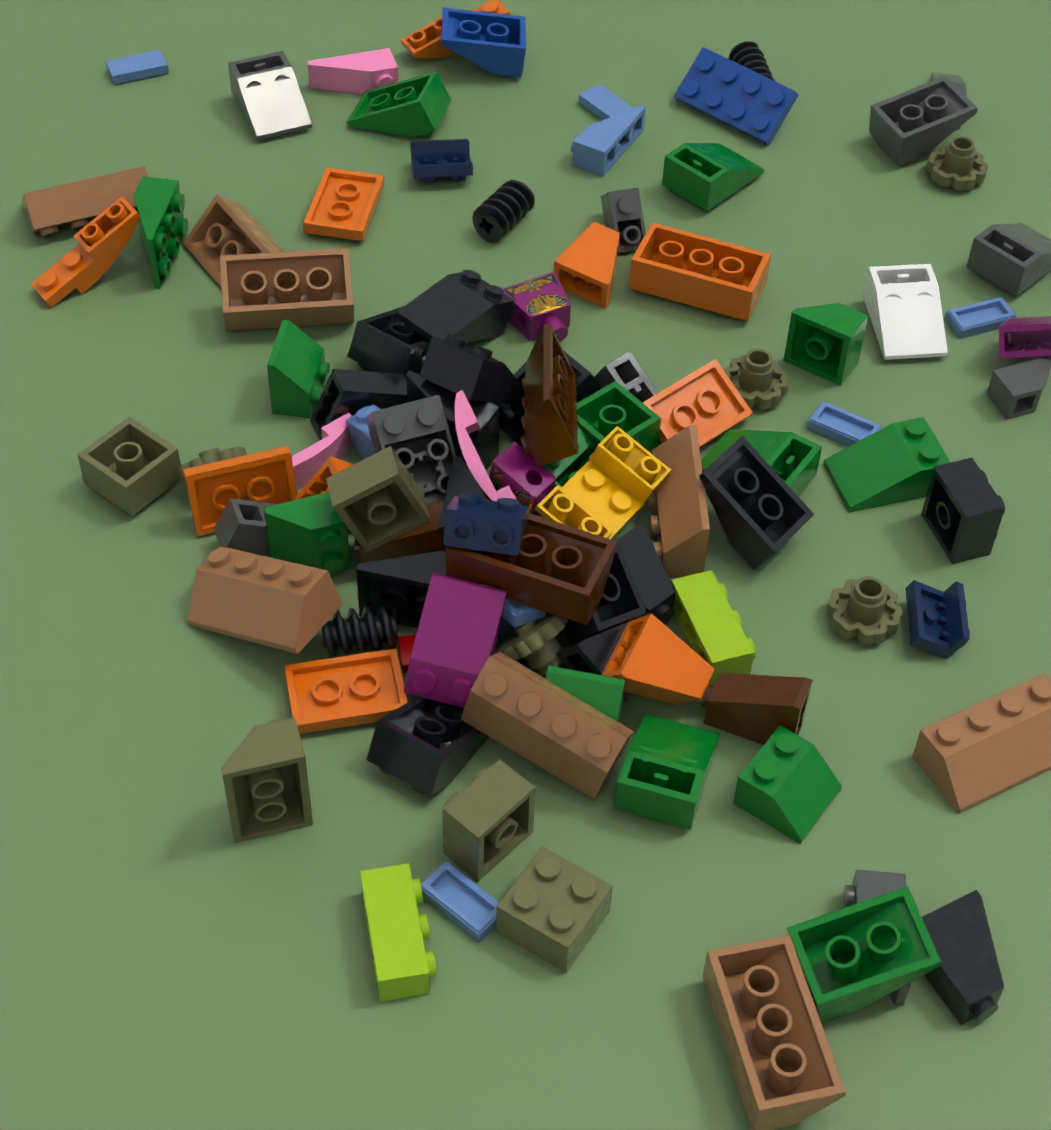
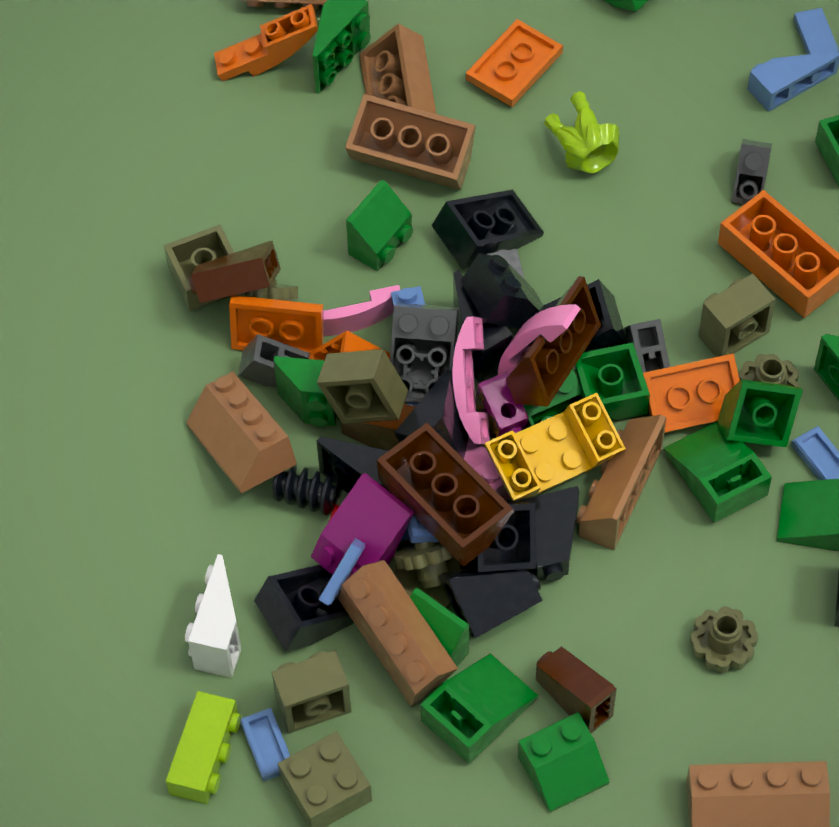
camera: 30 degrees right, 10 degrees up
olive slope [221,717,313,843] -> none
orange plate [284,648,408,734] -> none
black slope [310,369,407,440] -> none
black slope [395,270,515,343] -> none
dark blue bracket [410,139,473,182] -> none
dark blue bracket [443,493,529,556] -> none
black piece [472,180,535,243] -> none
magenta torso [503,272,571,342] -> none
orange slope [554,222,620,309] -> none
orange slope [601,614,715,706] -> none
lime brick [671,570,756,685] -> none
black slope [699,435,814,570] -> none
dark blue bracket [905,580,970,659] -> none
none -> white slope [185,554,241,678]
none -> reddish brown slope [189,241,281,303]
none -> medium blue tile [318,538,366,605]
none -> bright pink slope [498,304,581,375]
none -> lime piece [544,91,620,174]
none -> olive brick [698,273,776,357]
none -> green slope [717,379,803,448]

